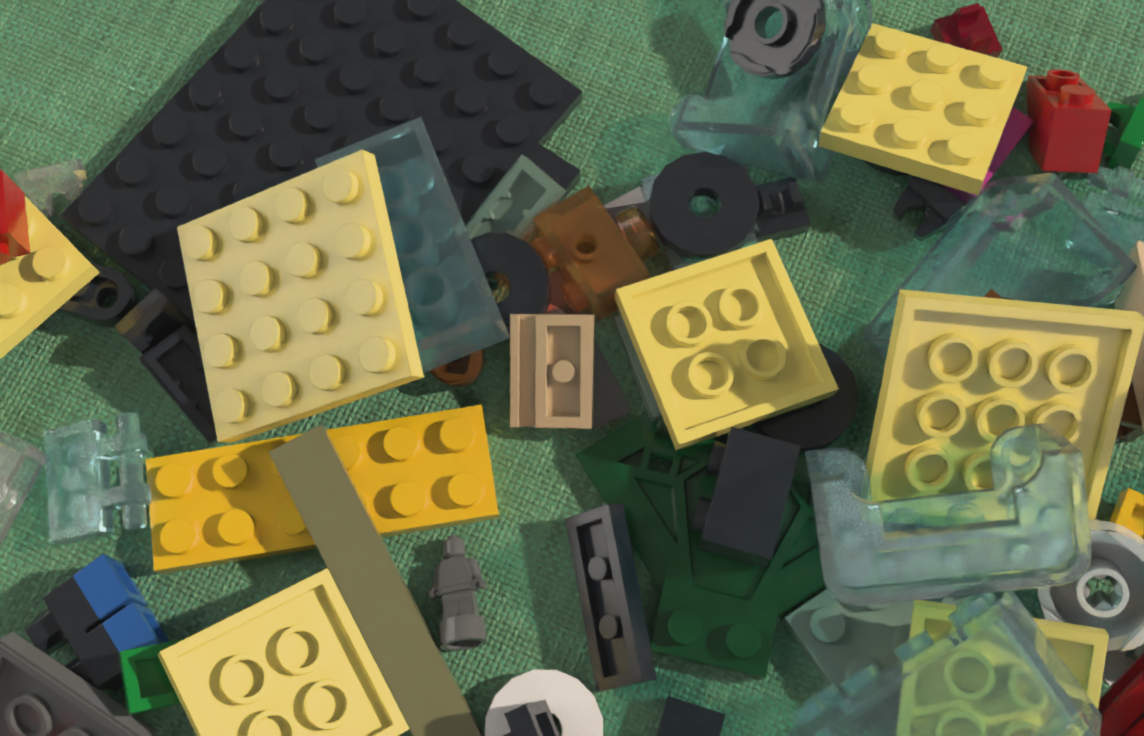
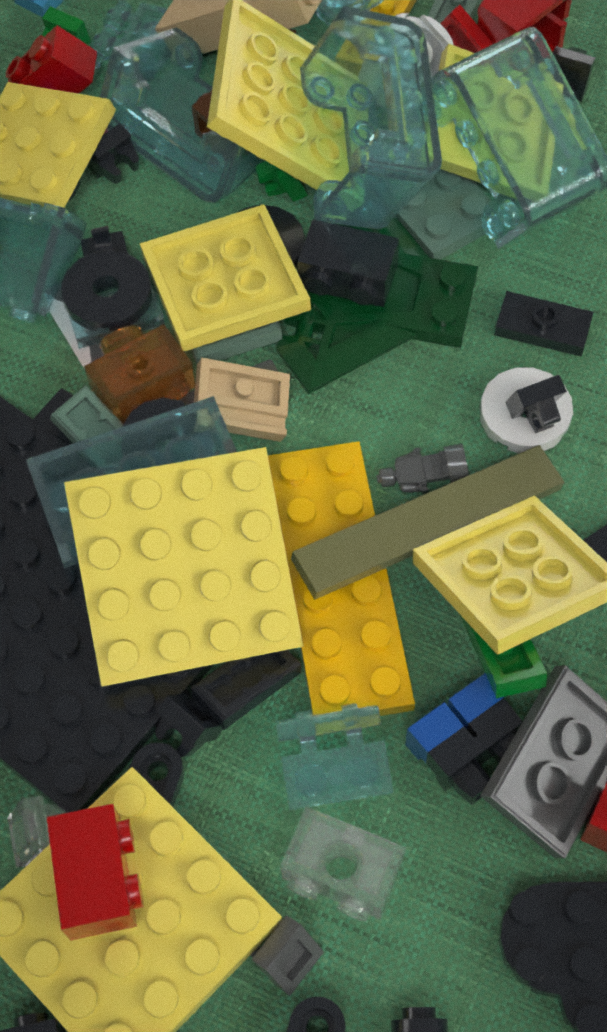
camera: 90 degrees left, 10 degrees down
black plate [565,504,657,692] -> none

